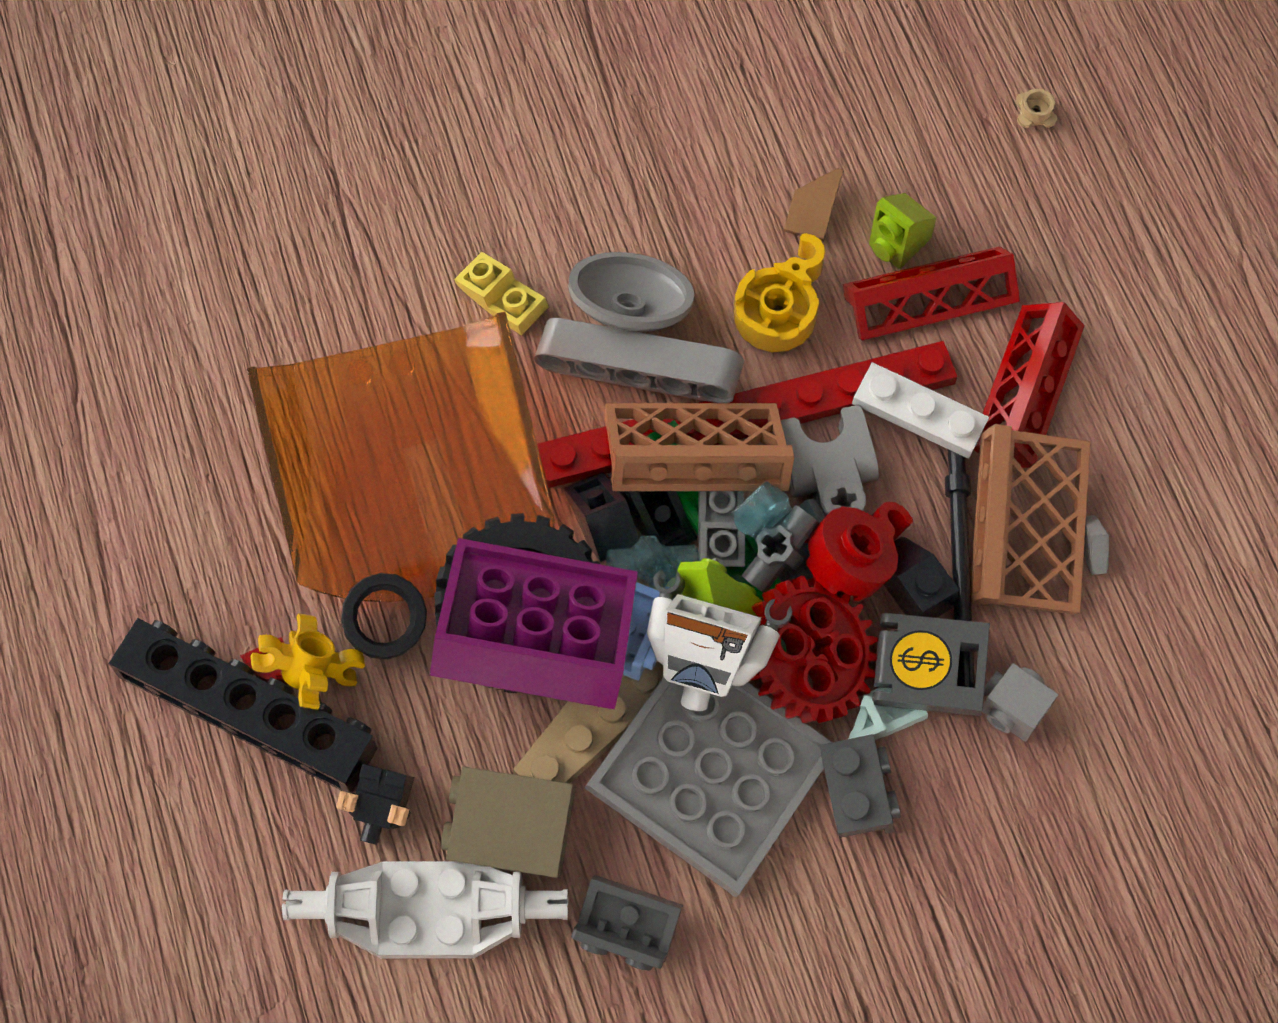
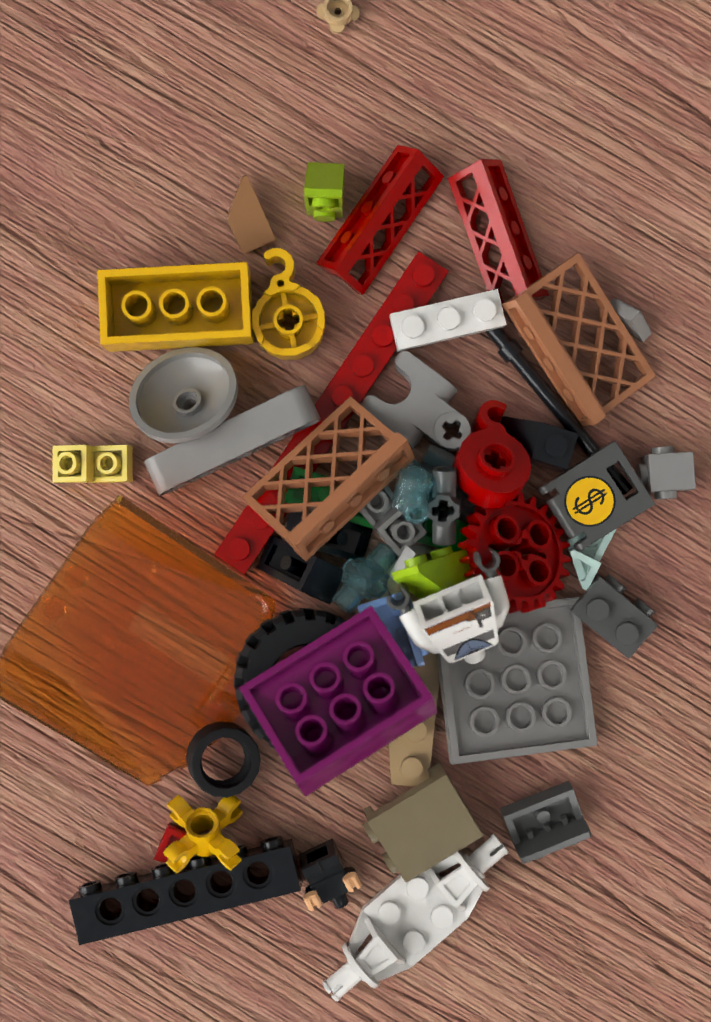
camera: 40 degrees left, 20 degrees up
none -> yellow brick [97,262,254,352]

